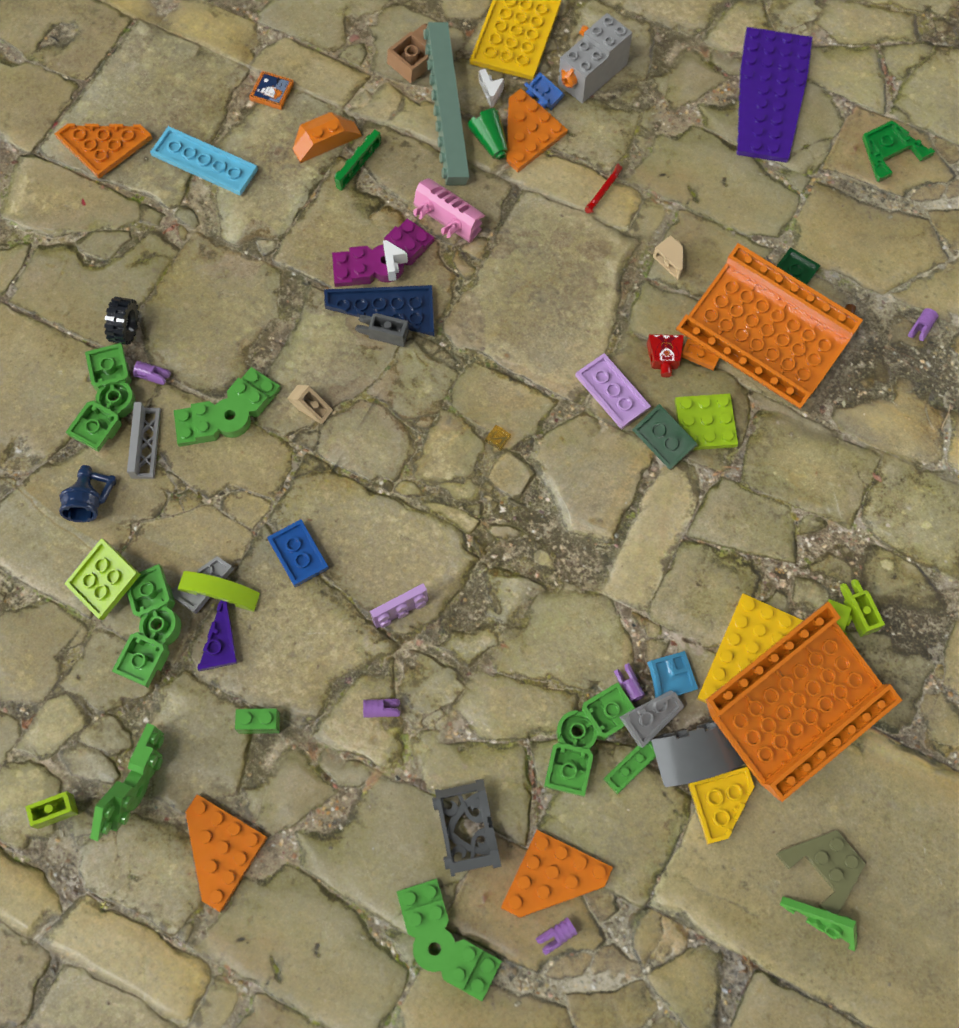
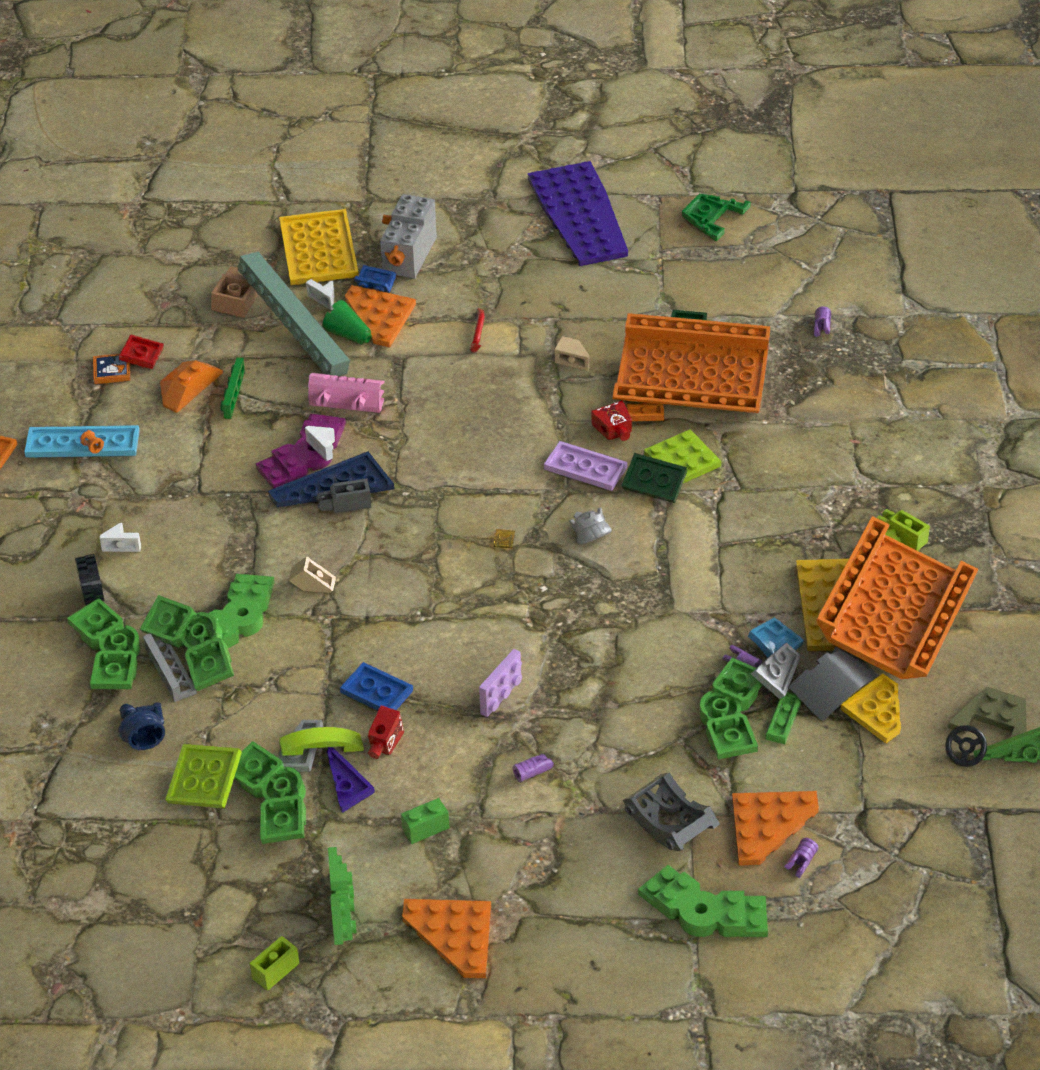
camera: 25 degrees left, 25 degrees down
medium lavender hinge [133,361,171,385] -> none
none -> orange bush [80,430,104,454]
none -> white slope [100,523,141,552]
none -> red tile [119,334,164,370]
none -> bright green plate [140,595,234,691]
none -> red torso [368,705,404,759]
none -> light grey hair [569,508,612,545]
none -> black piece [945,725,987,767]

